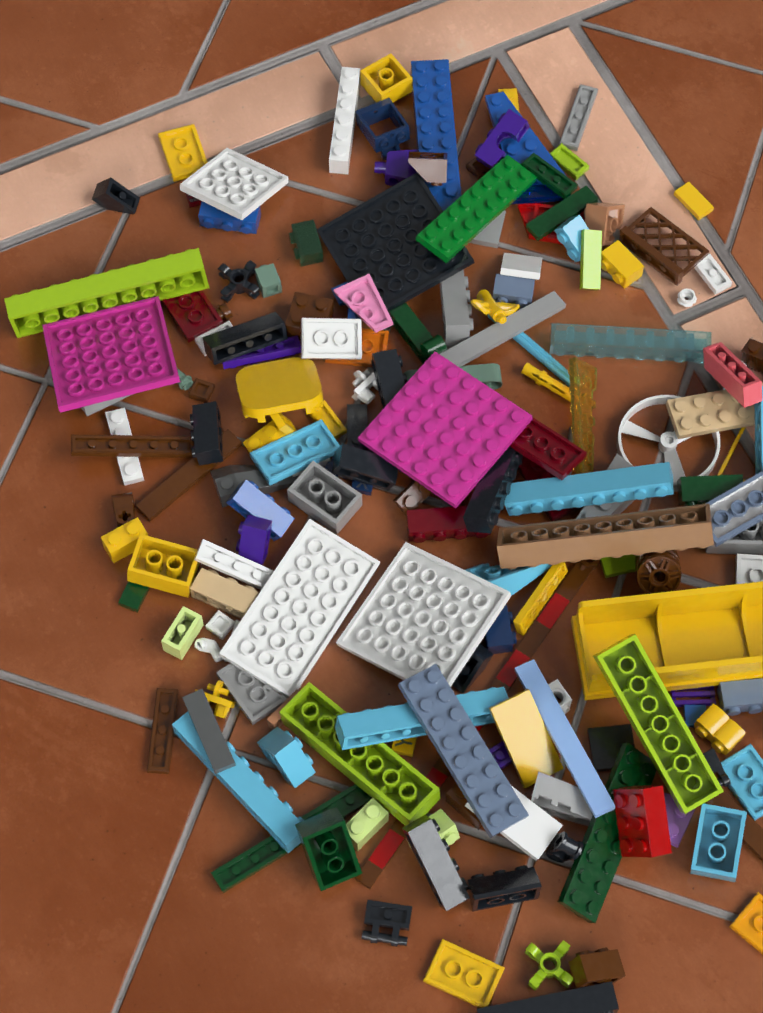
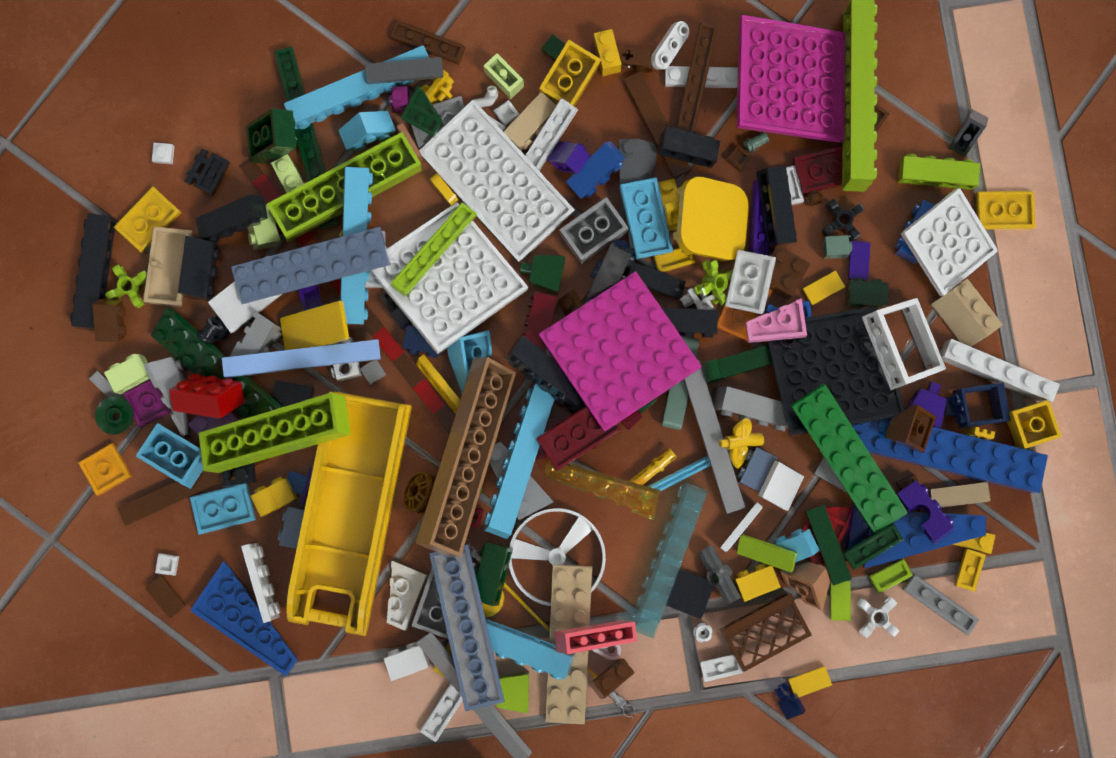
camera: 110 degrees right, 20 degrees up
none -> light grey piece [89,371,125,399]
none -> dark green dish [95,396,134,435]
none -> yellowish green brick [104,354,150,394]
none -> magenta tile [123,380,172,428]
none -> tan container [143,227,192,307]
none -> light grey wedge [144,357,191,437]
none -> white plate [152,143,175,164]
none -> light grey tile [360,360,387,385]
none -> magenta brick [389,86,410,113]
none -> lime tile [390,202,477,297]
none -> dark green wing [401,86,443,138]
none -> yellow beam [429,173,459,206]
none -> dark green torso [520,255,565,294]
none -> white plate [651,21,689,70]
none -> black tile [664,568,714,619]
none -> lime pin [694,259,733,305]
none -> dark grey piece [698,545,741,605]
none -> white tile [720,502,763,553]
none -> clear blue plate [774,682,806,720]
none -> yellow tile [802,271,845,306]
none -> lime tile [830,581,851,621]
none -> dark purple tile [848,241,871,281]
none -> white pin [856,597,899,638]
none -> white window [862,298,946,390]
none -> lime brick [898,154,980,190]
none -> tan tile [928,482,991,508]
none -> tan slope [931,279,1003,347]
none -> yellow plate [954,548,986,592]
none -> yellow tile [963,427,995,440]

